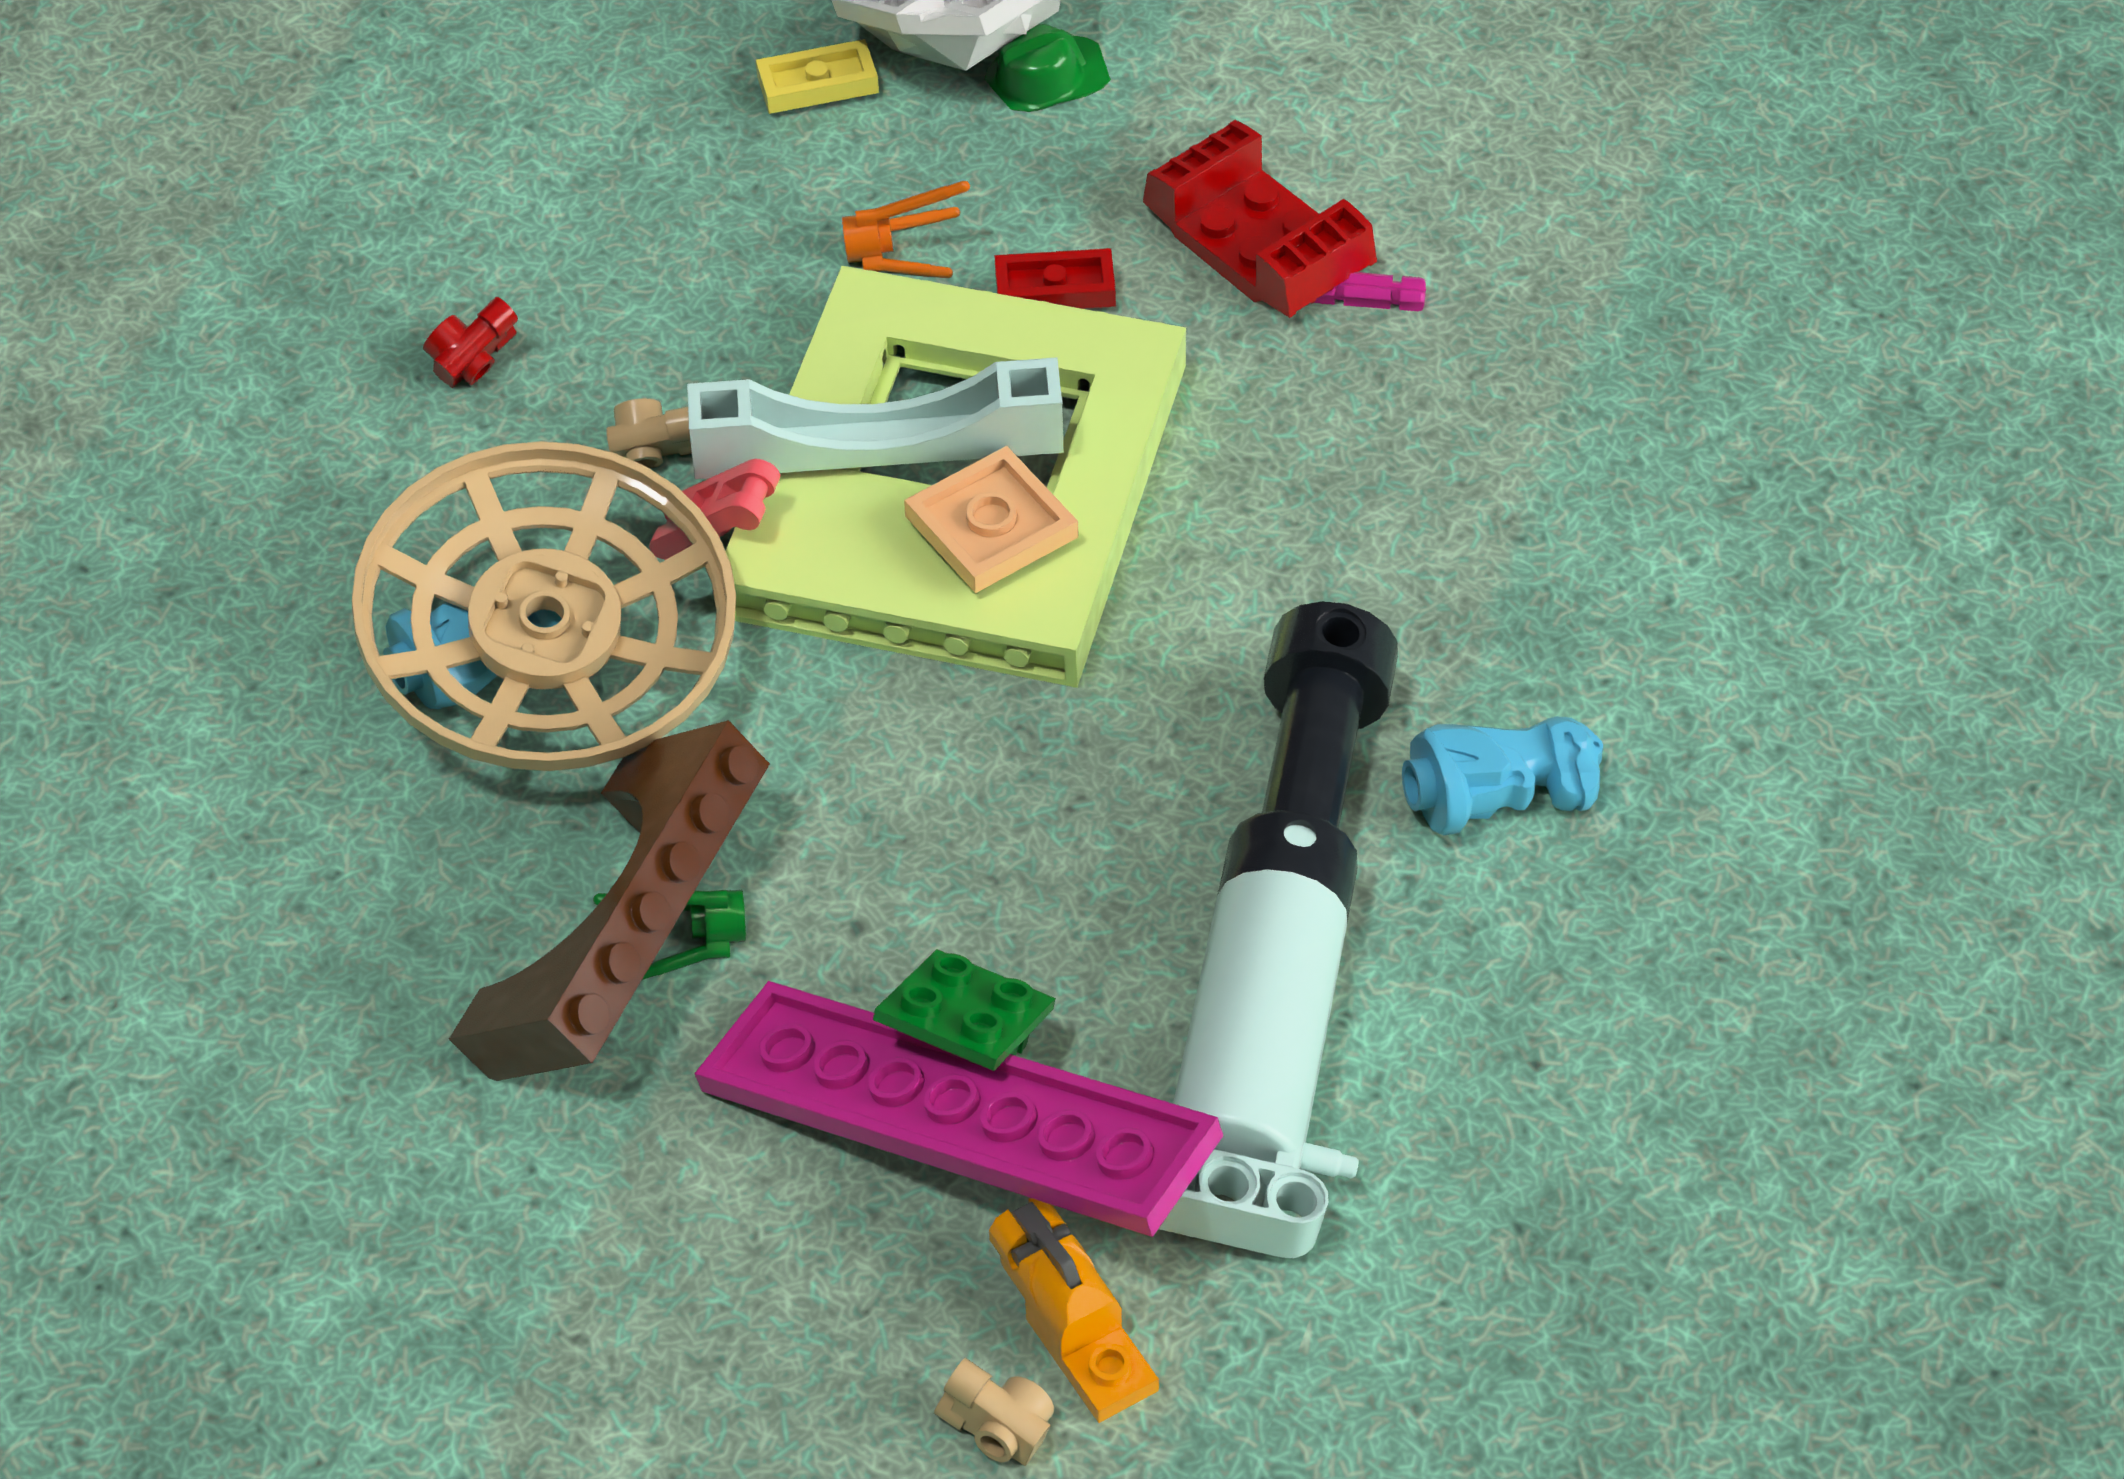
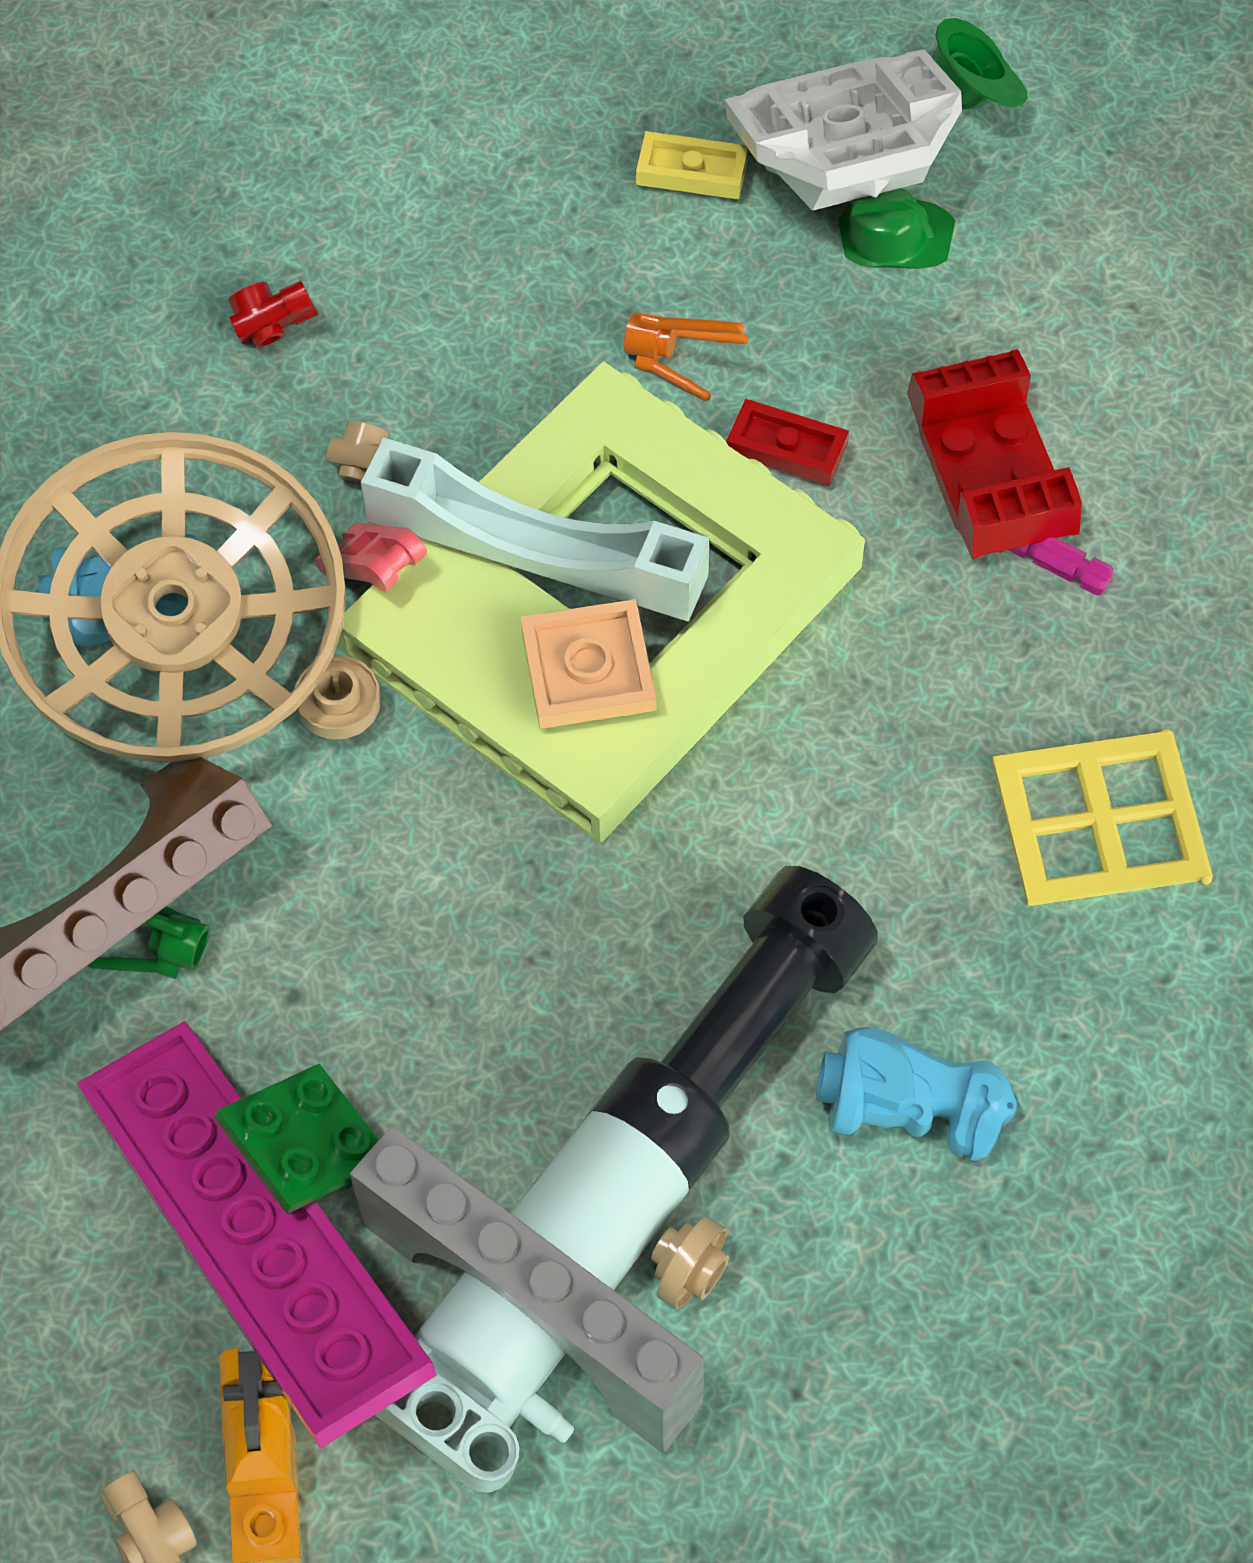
camera: 25 degrees right, 10 degrees up
none -> tan plate [295,656,381,739]
none -> light grey arch [350,1125,704,1454]
none -> tan plate [651,1217,729,1309]
none -> light yellow window [992,729,1213,906]

